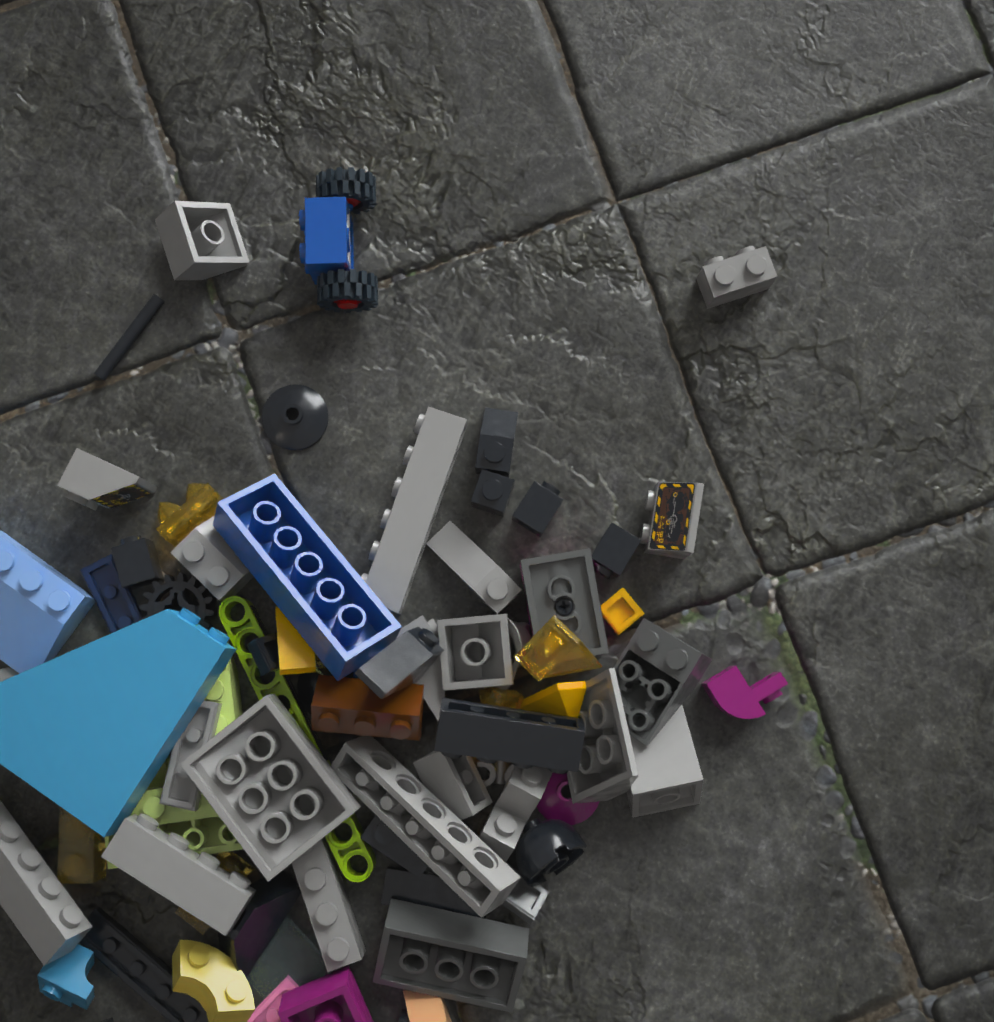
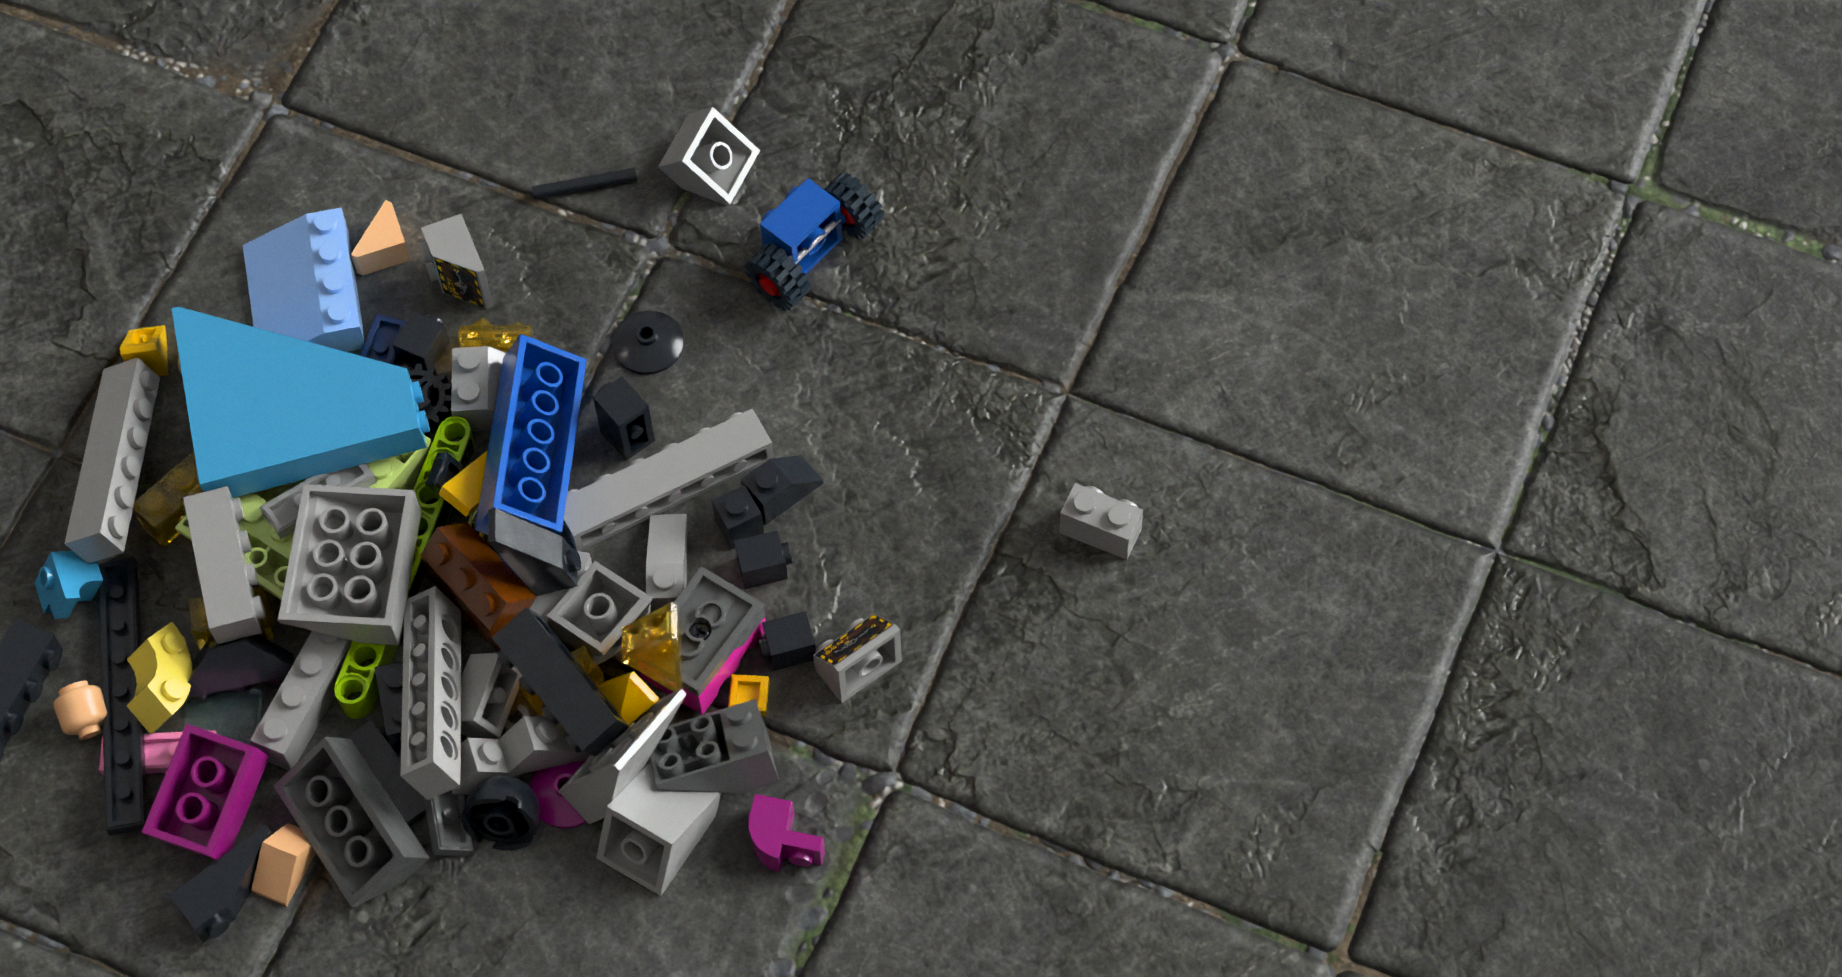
camera: 45 degrees right, 20 degrees down
none -> light nougat slope [351,200,410,275]
none -> black brick [593,376,655,461]

